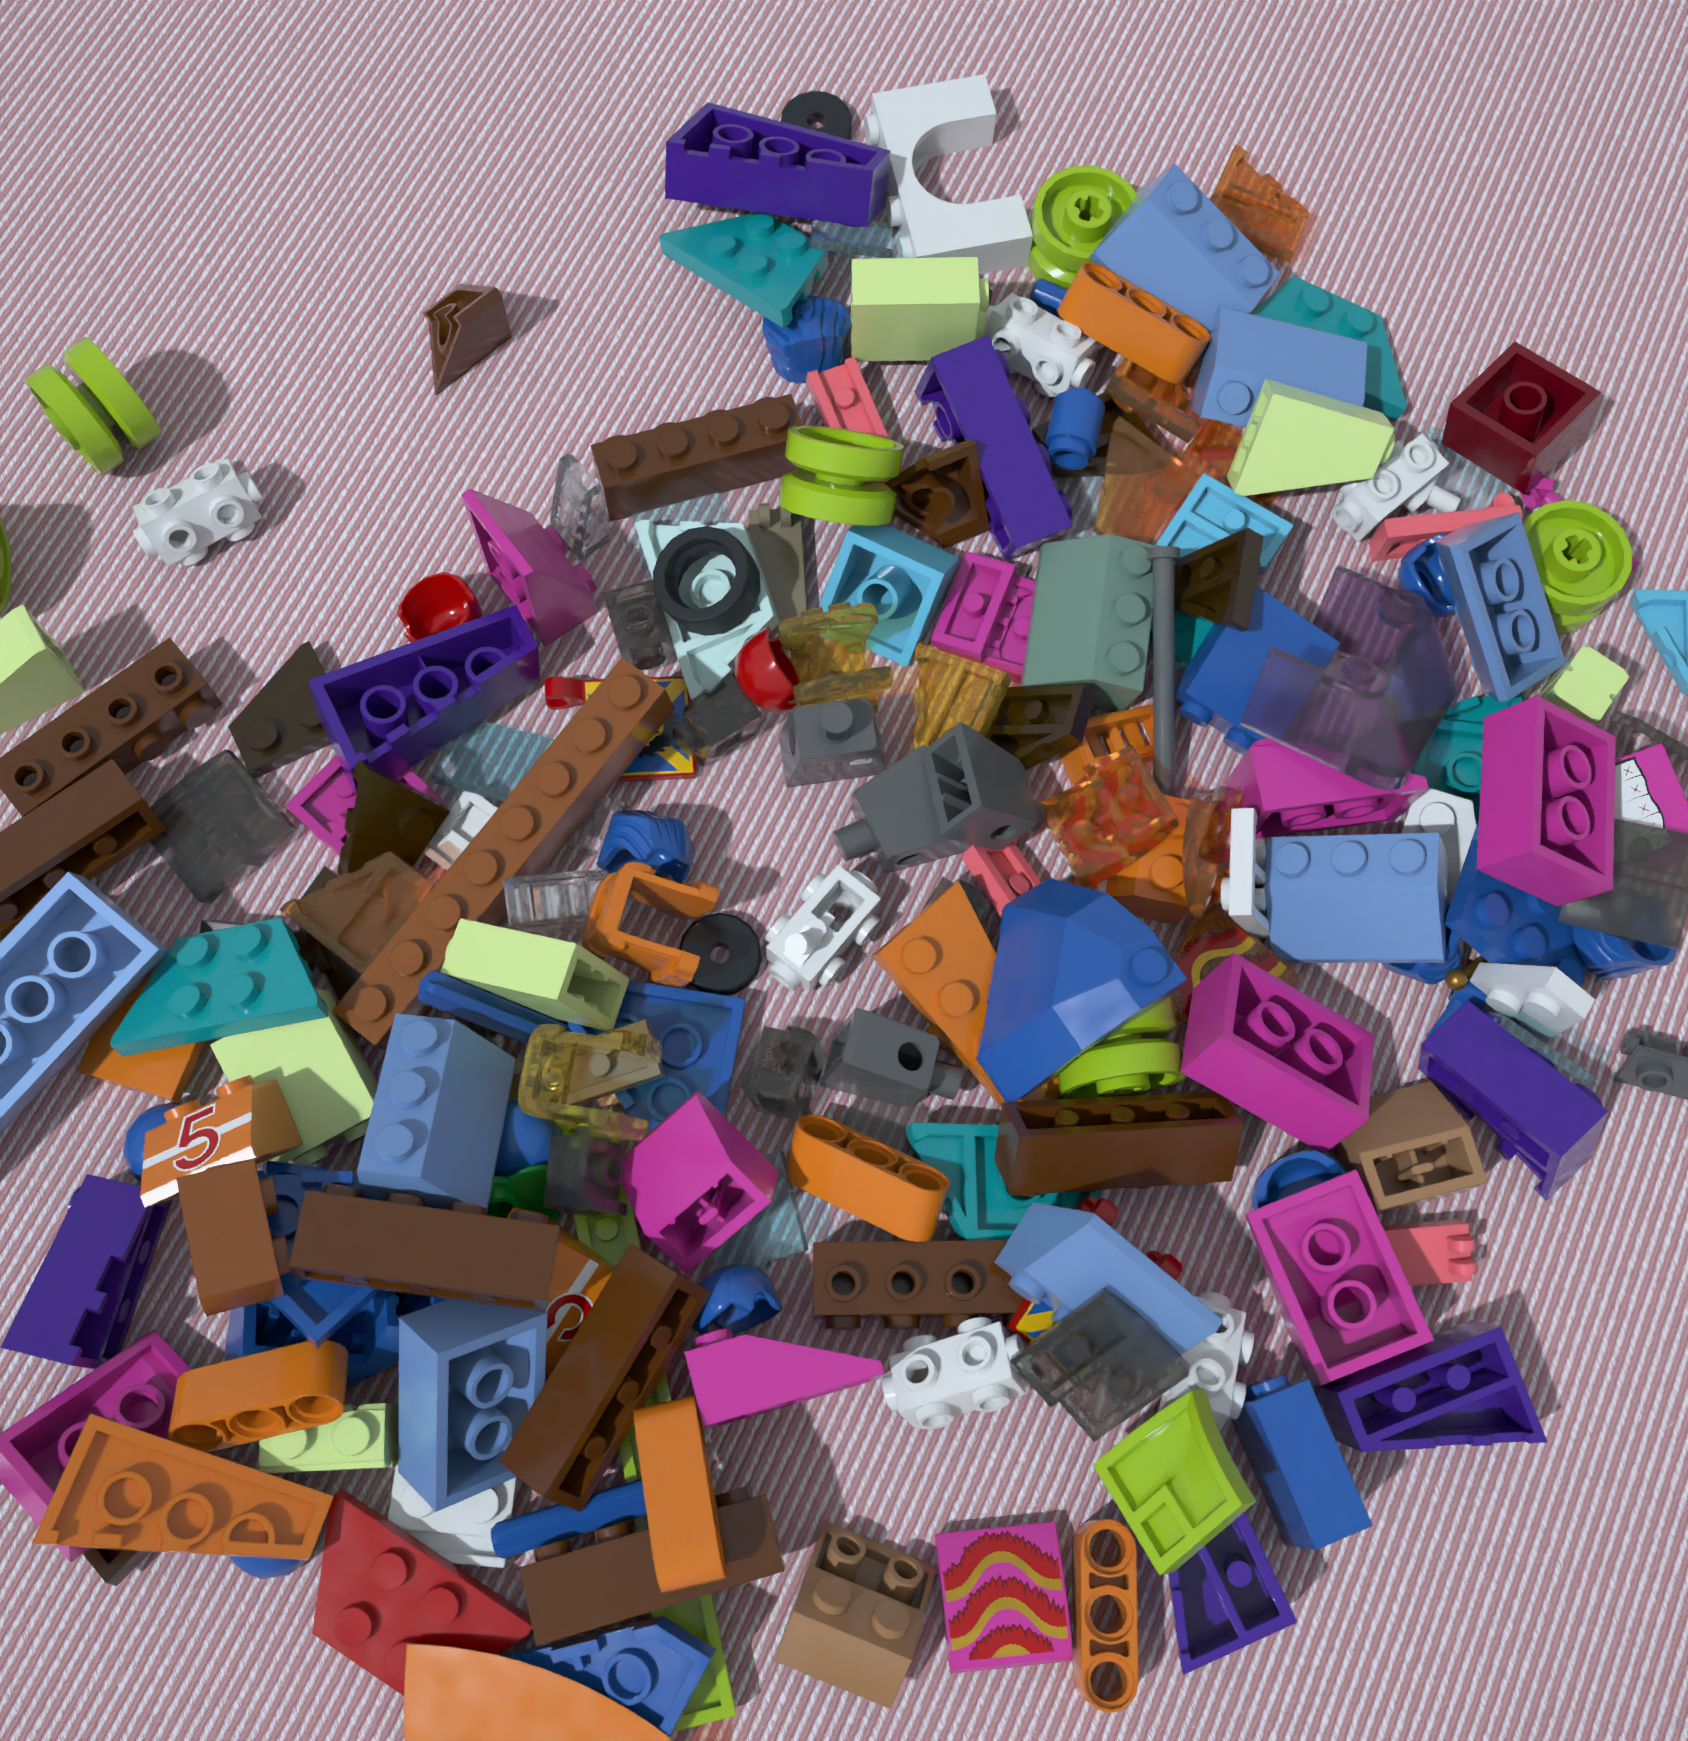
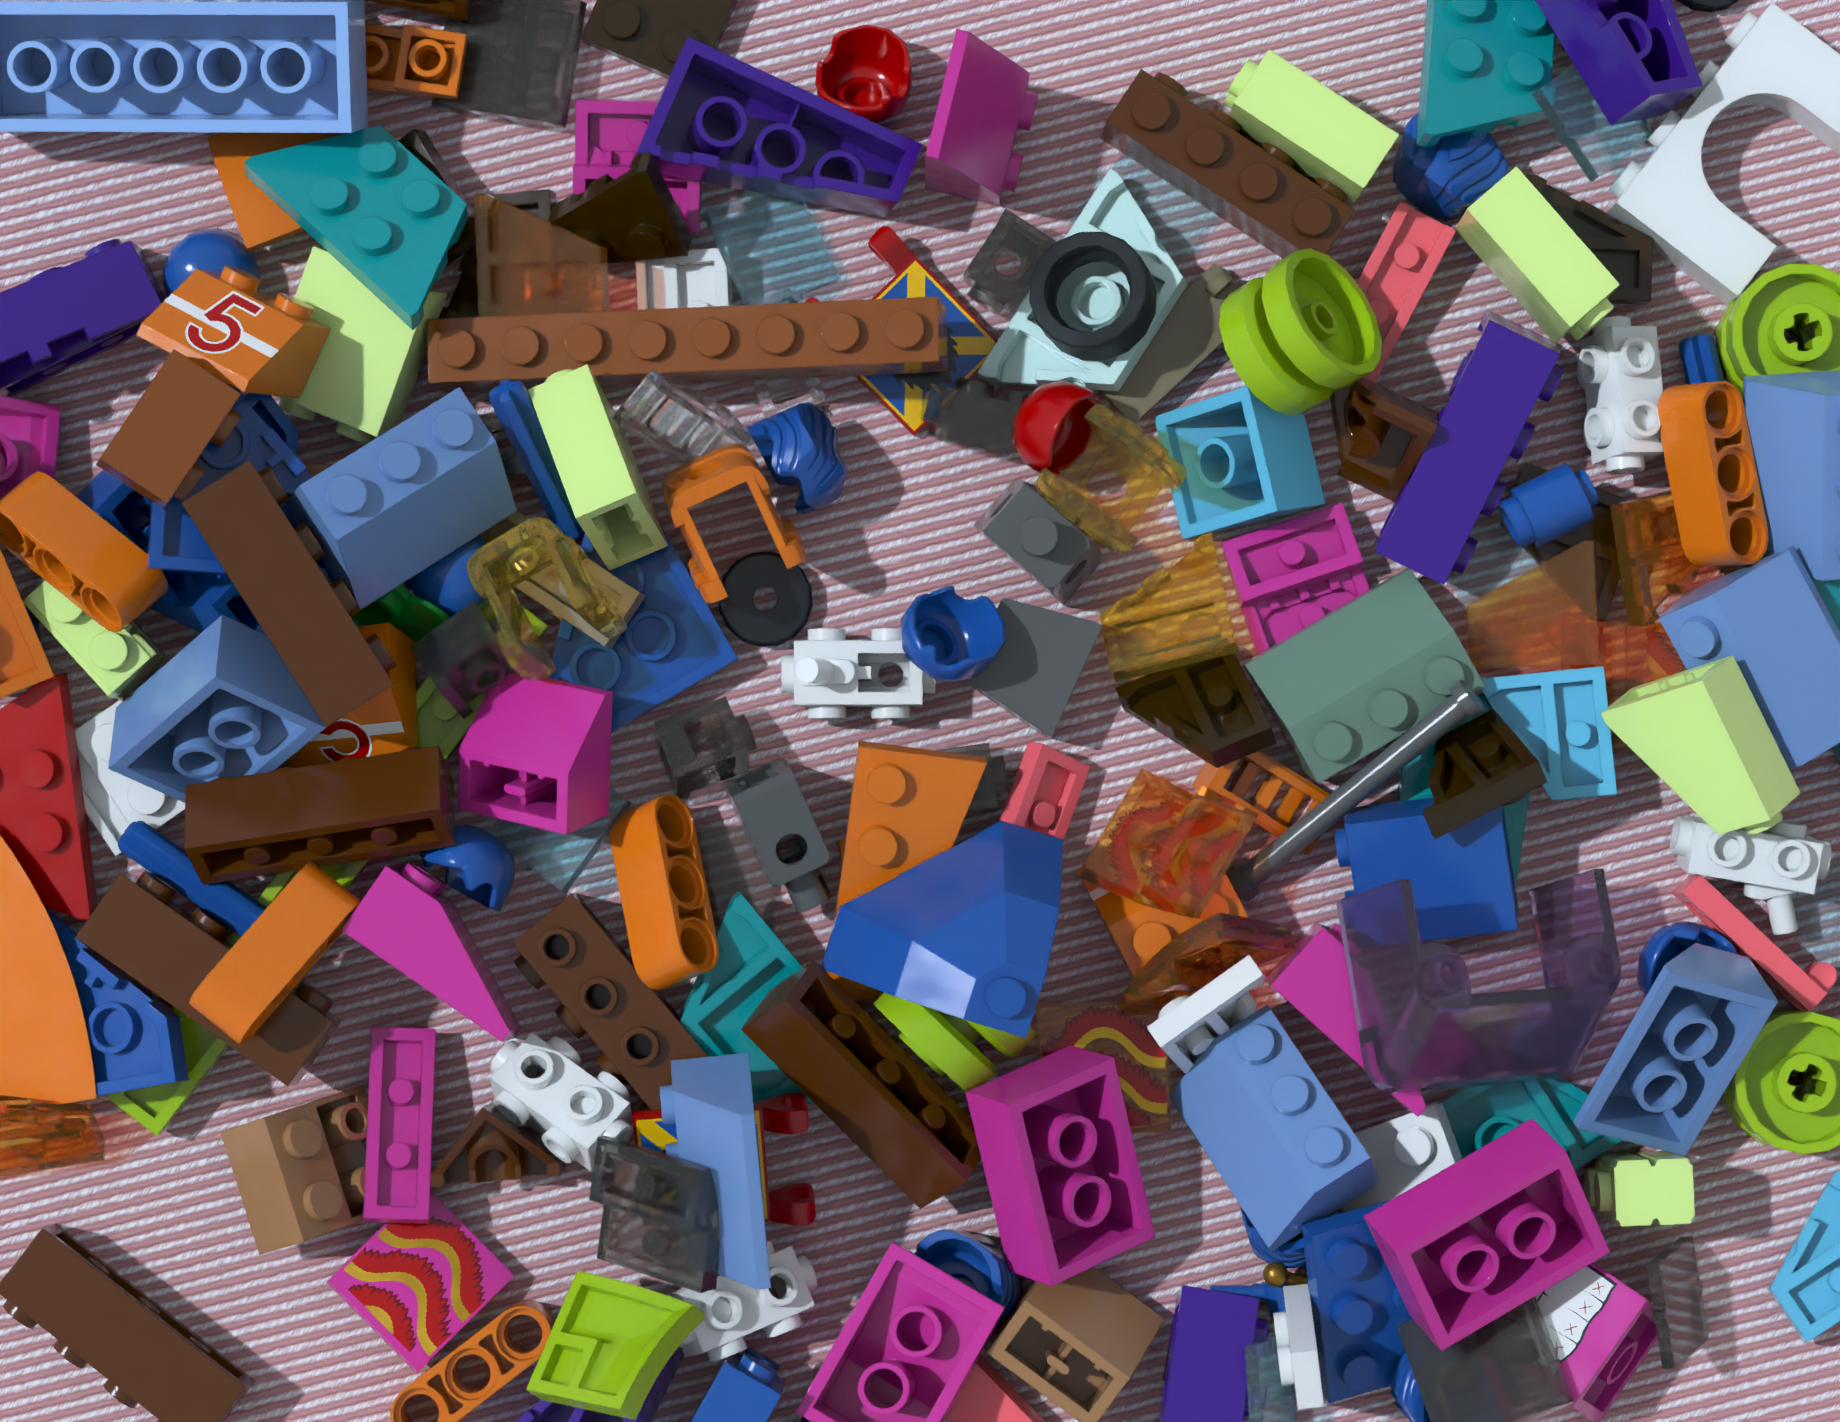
camera: 55 degrees right, 15 degrees up
clear slope [550,453,611,560] -> none
dark grey torso [922,722,1046,850] -> none
none -> dark pink plate [363,1026,436,1224]
none -> orange slope [365,24,468,99]
none -> reddish brown slope [430,1102,566,1188]
none -> blue hair [901,586,1006,683]
none -> yellowish green brick [1223,49,1399,207]

